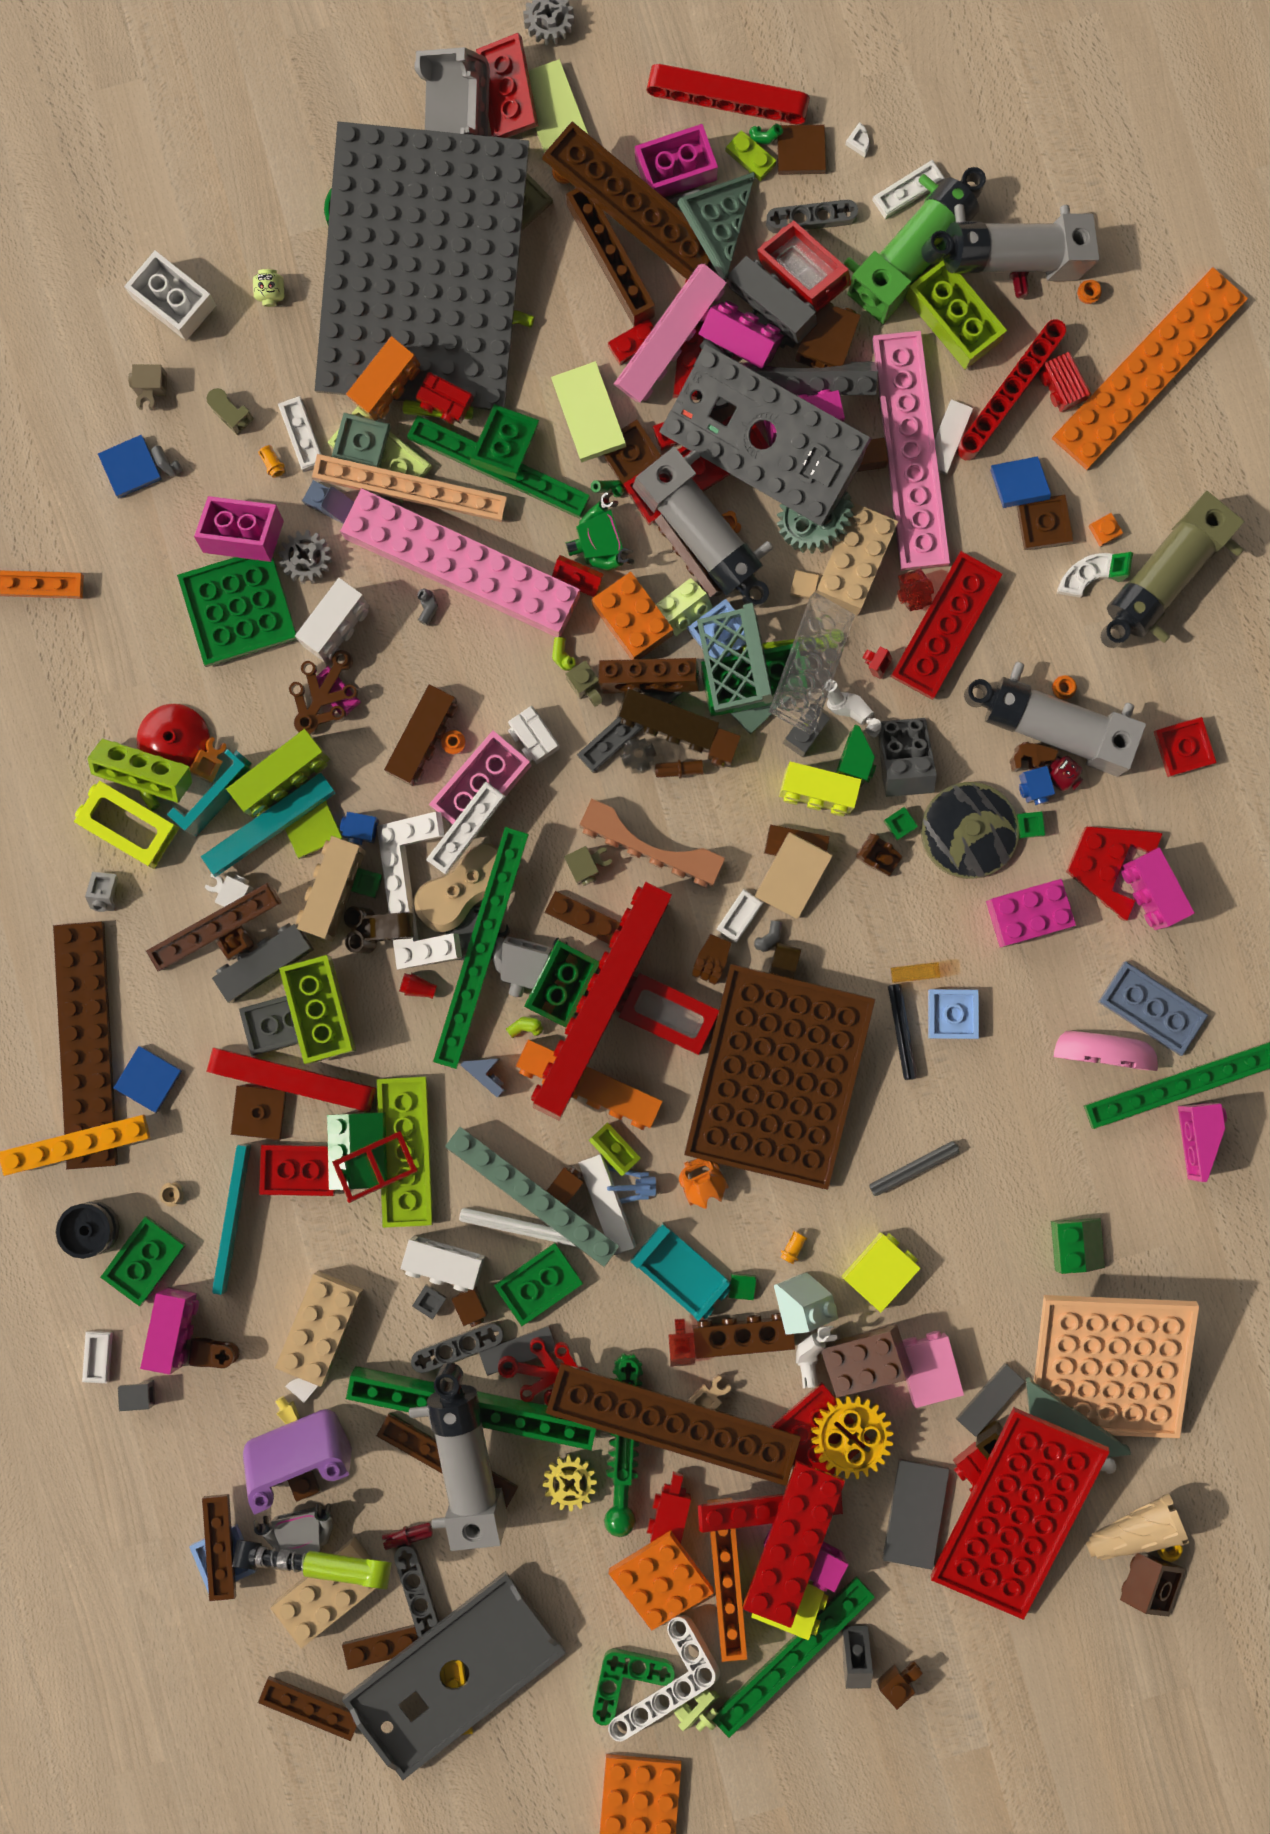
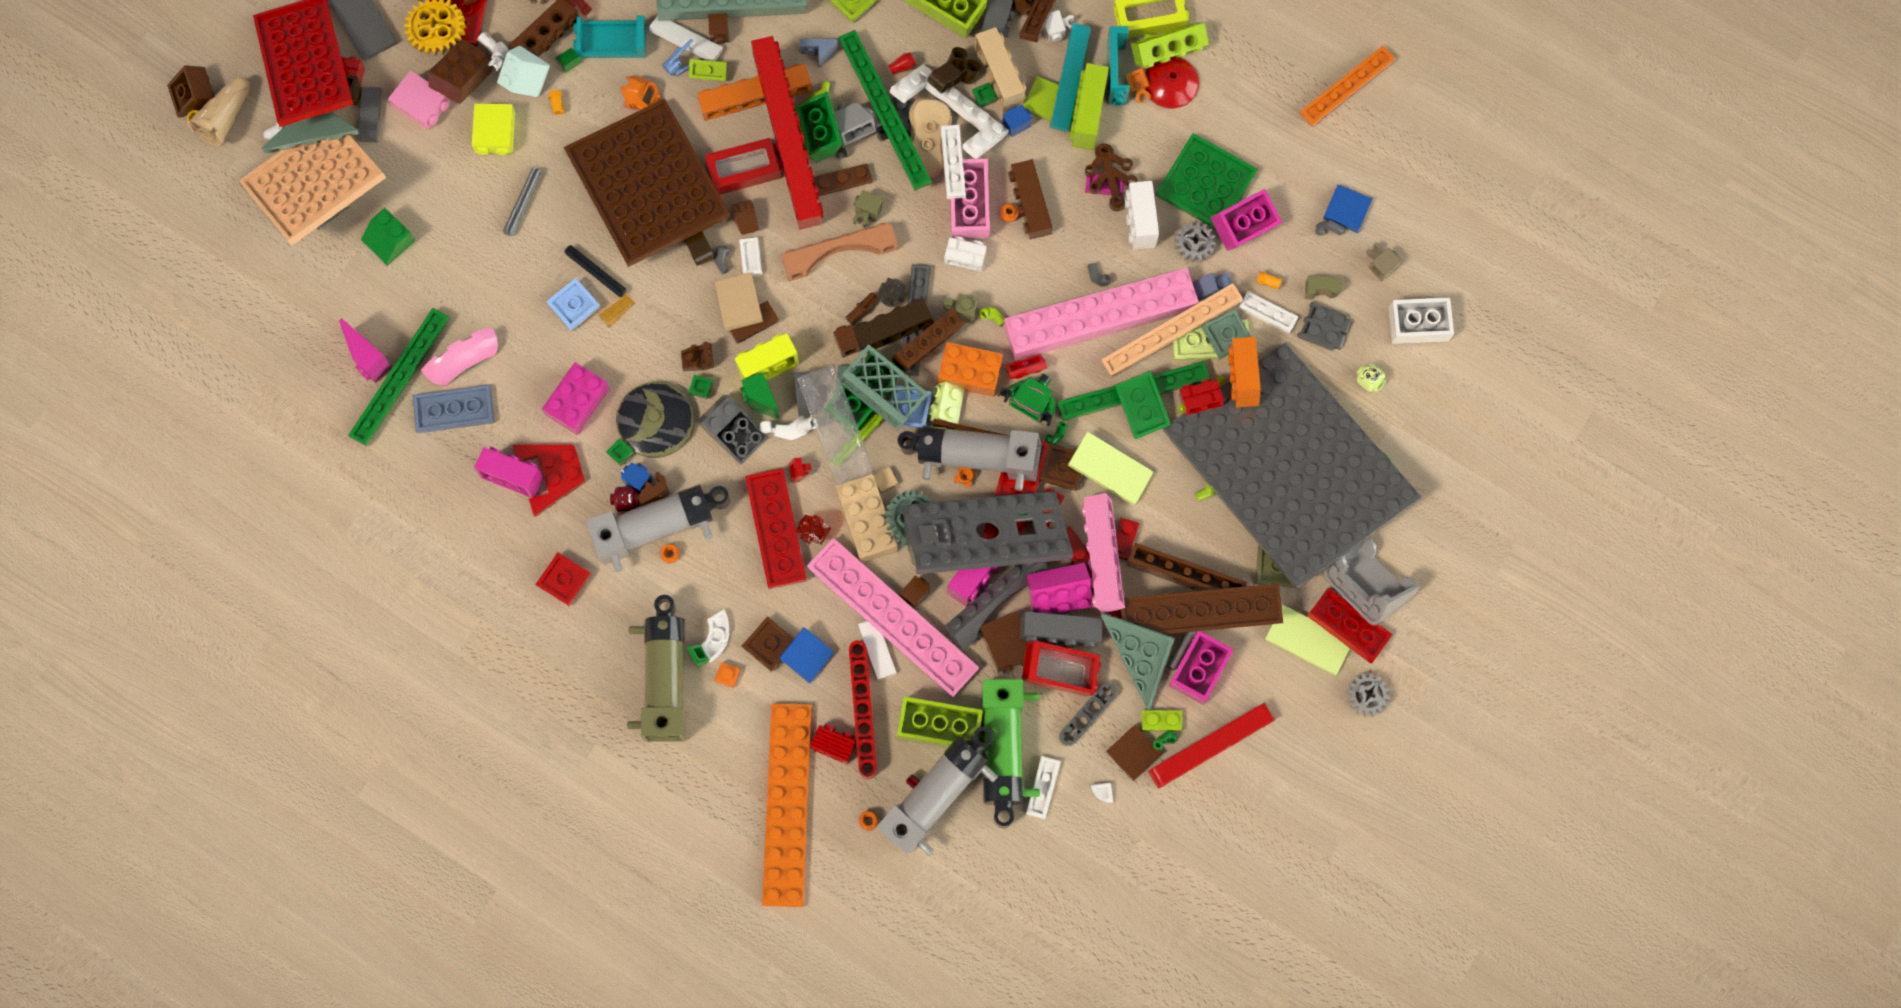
camera: 135 degrees right, 10 degrees down
none -> dark grey plate [1297,302,1351,351]

